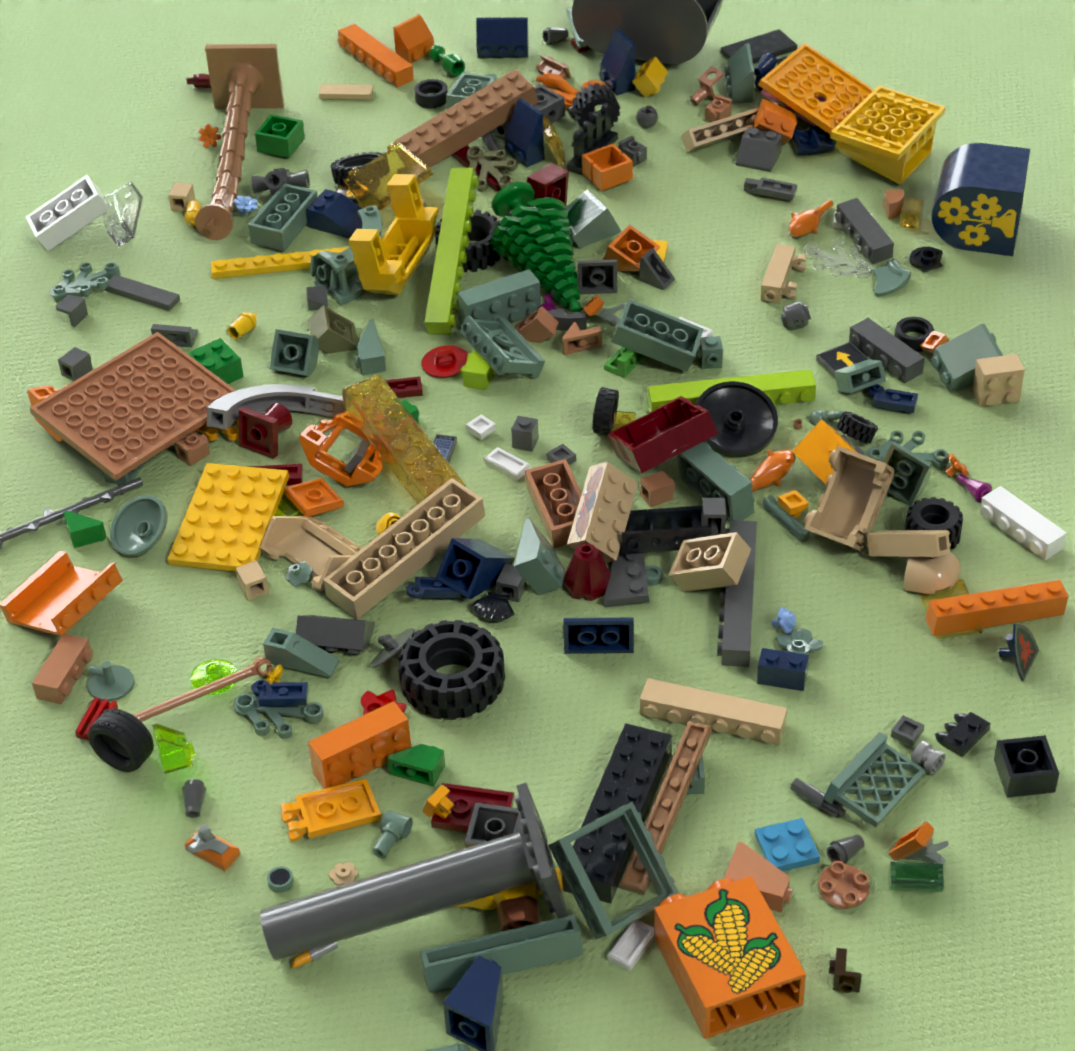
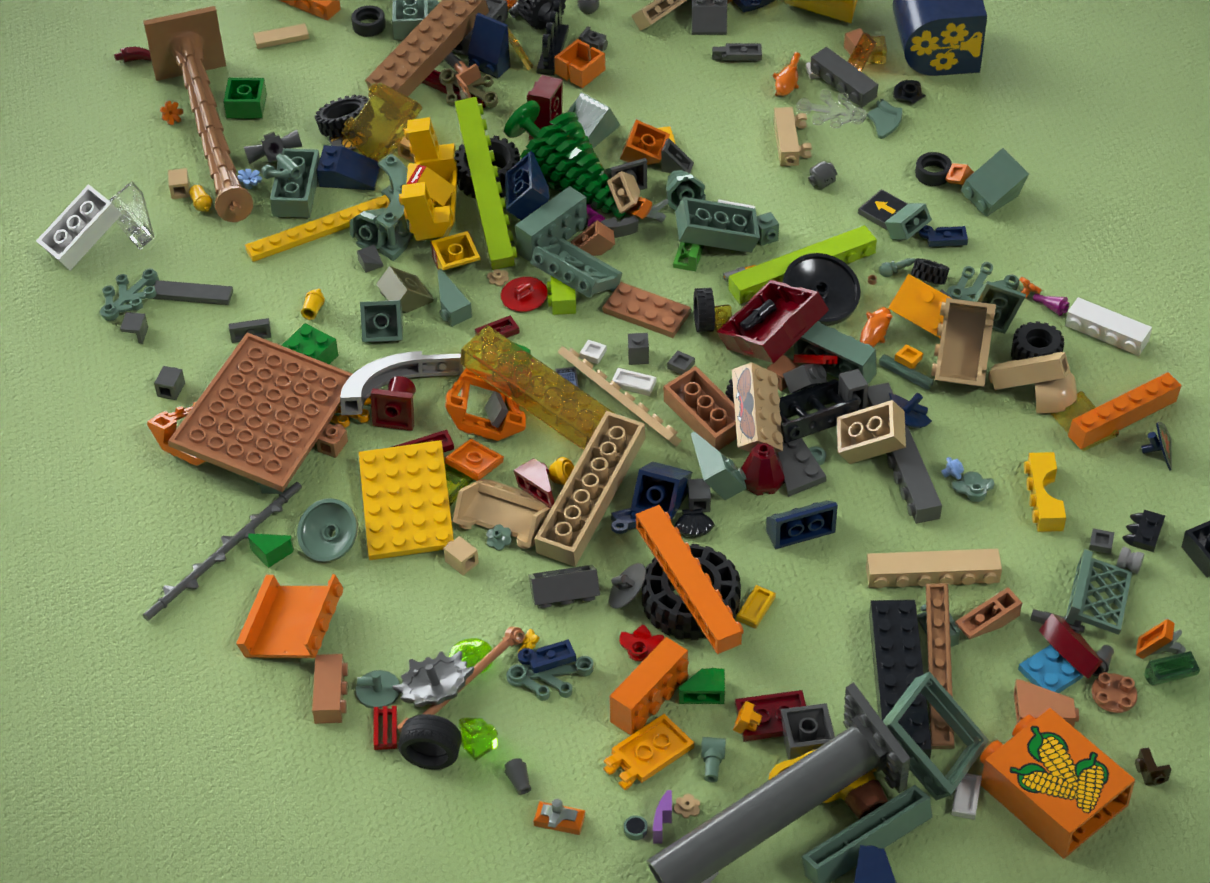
camera: 20 degrees left, 5 degrees up
sand green slope [263,628,339,678] -> none
nougat slope [562,322,602,355] -> none
dark blue brick [757,648,809,691] -> none
dark grey brick [849,318,924,383] -> none
tan brick [972,354,1025,407] -> none
none -> sand green plant [261,154,302,179]
none -> dark grey piece [392,651,474,707]
none -> yellow slope [406,163,455,207]
none -> yellow slope [431,231,480,270]
none -> nougat bracket [454,61,482,98]
none -> tan plant [487,269,509,286]
none -> dark blue slope [505,151,549,221]
none -> slope [514,458,555,508]
none -> tan plate [558,346,682,447]
none -> nougat plate [603,282,691,338]
none -> tan slope [607,171,640,214]
none -> orange brick [636,505,744,654]
none -> medium lavender slope [653,790,672,844]
none -> sand green cone [666,170,706,211]
none -> yellow tile [736,585,776,629]
none -> black axle [740,299,777,331]
none -> dark grey brick [783,364,827,393]
none -> red tile [794,354,838,364]
none -> clear orange plate [848,33,877,72]
none -> dark blue shield [889,393,932,428]
none -> nougat slope [955,587,1022,639]
none -> yellow arch [1024,452,1066,532]
none -> dark red slope [1039,614,1103,679]

